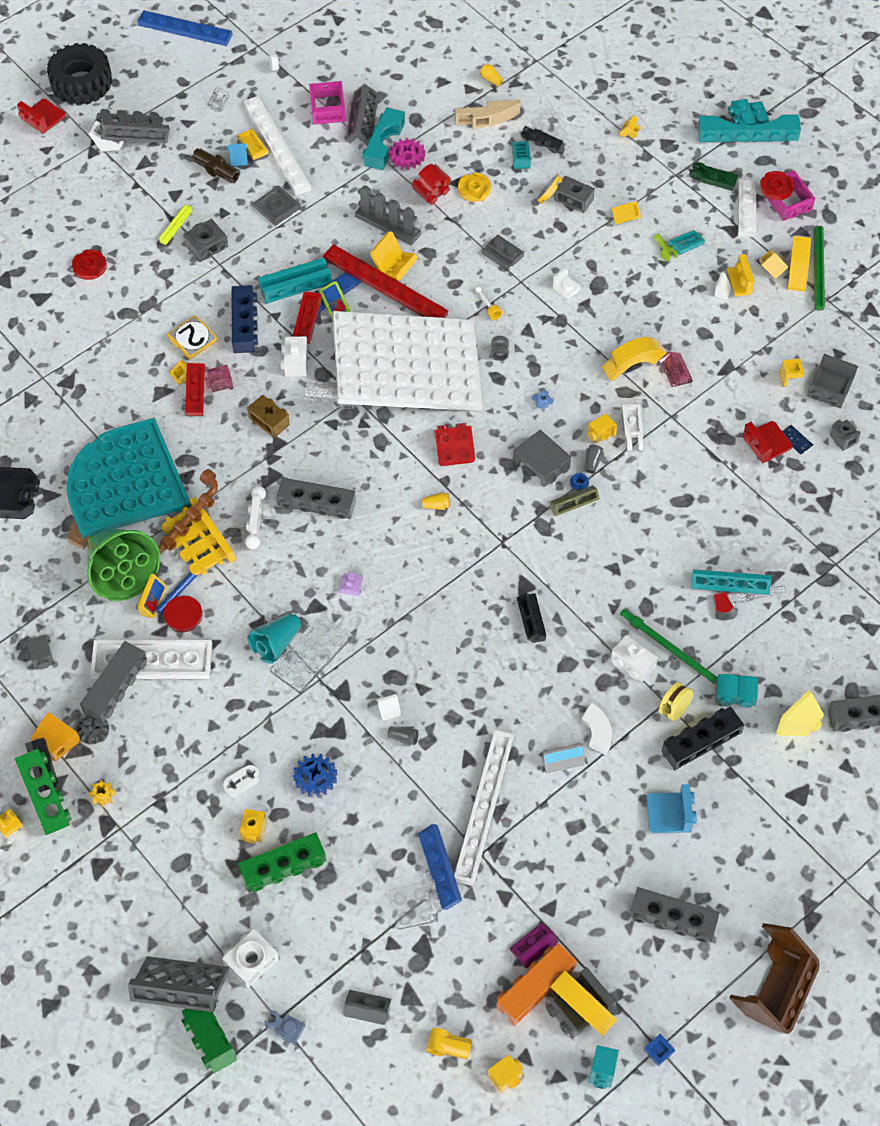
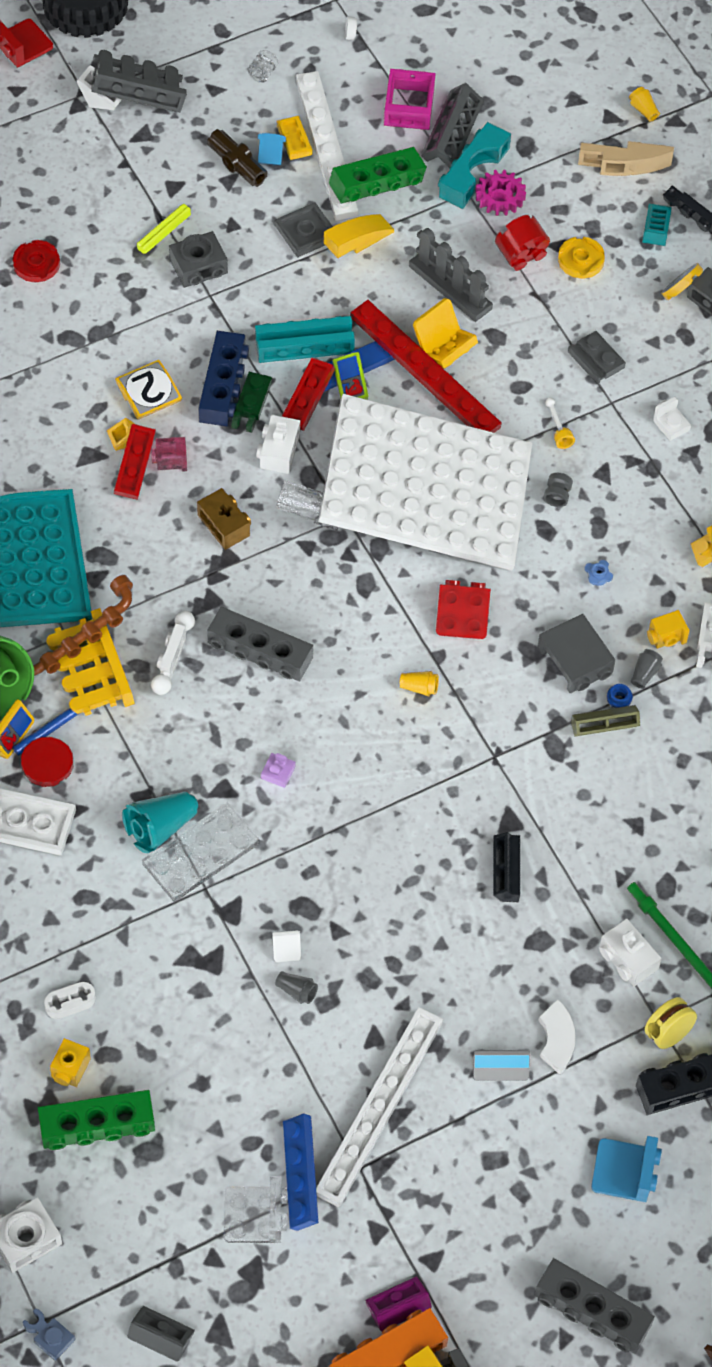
camera: 10 degrees right, 0 degrees up
blue gear [293,753,338,798] -> none
none -> dark green hinge [231,371,272,433]
none -> yellow slope [324,214,394,258]
none -> green brick [329,147,427,204]

